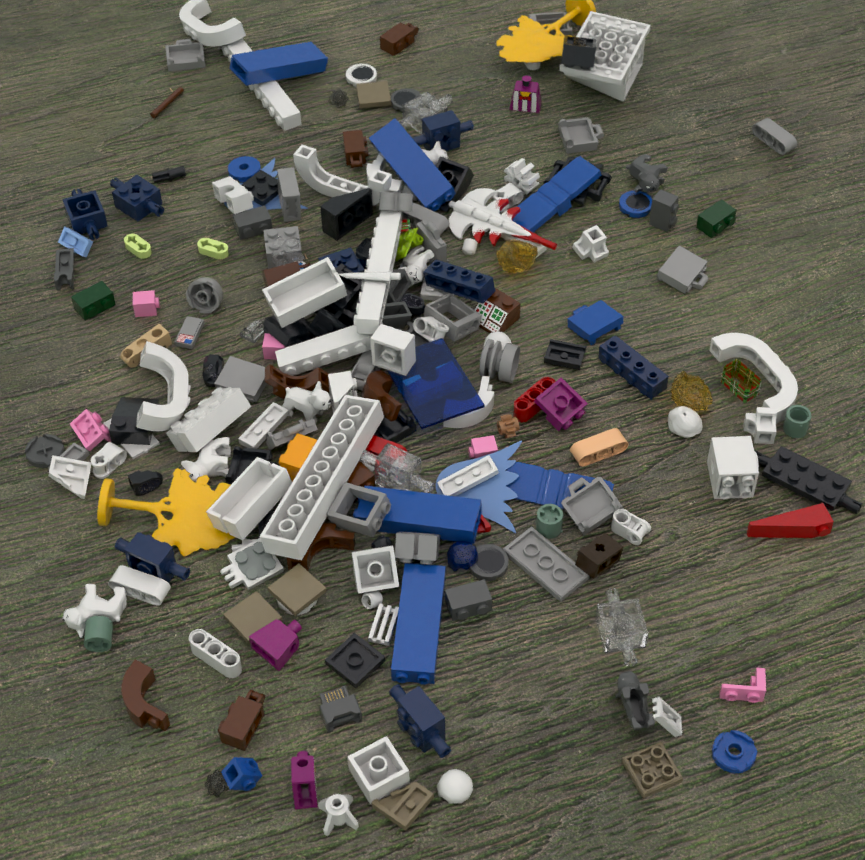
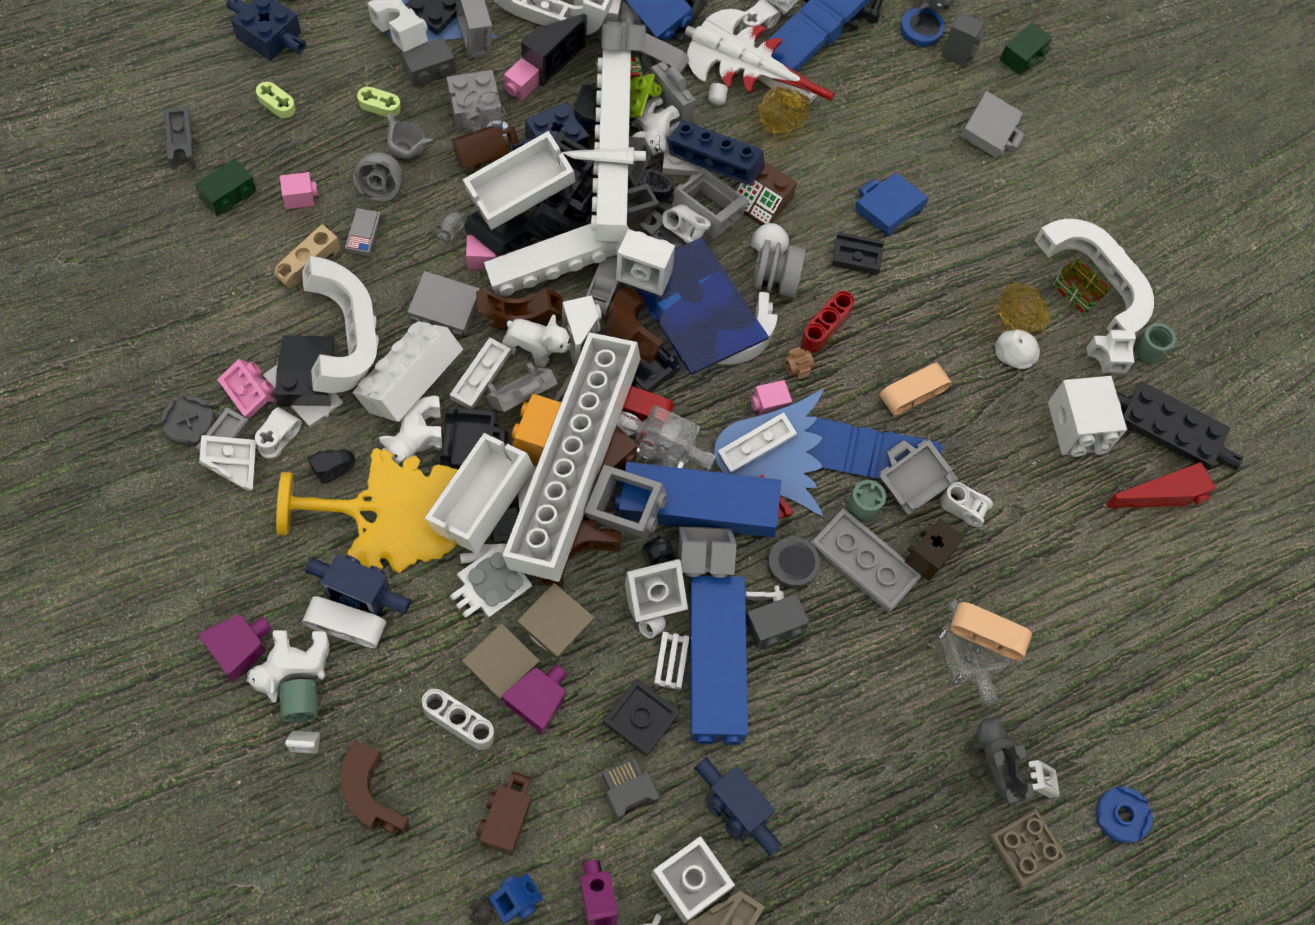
camera: 15 degrees left, 15 degrees up
light blue plate [58,227,93,257] -> none
dark blue brick [62,189,108,240] -> none
black rock [202,354,224,387] -> none
white hair [437,769,473,804] -> none
clear blue hair [447,541,478,572] -> none
magenta plate [534,378,588,431] -> none
white brick [572,225,609,263] -> none
dark blue brick [598,335,669,400] -> none
bright pink bracket [719,668,766,703] -> none
none -> magenta torso [198,614,272,683]
none -> white slope [285,731,320,754]
none -> light grey hair [387,114,433,159]
none -> bright pink brick [504,58,539,101]
none -> white piece [745,586,784,602]
none -> light nougat beam [950,602,1033,660]

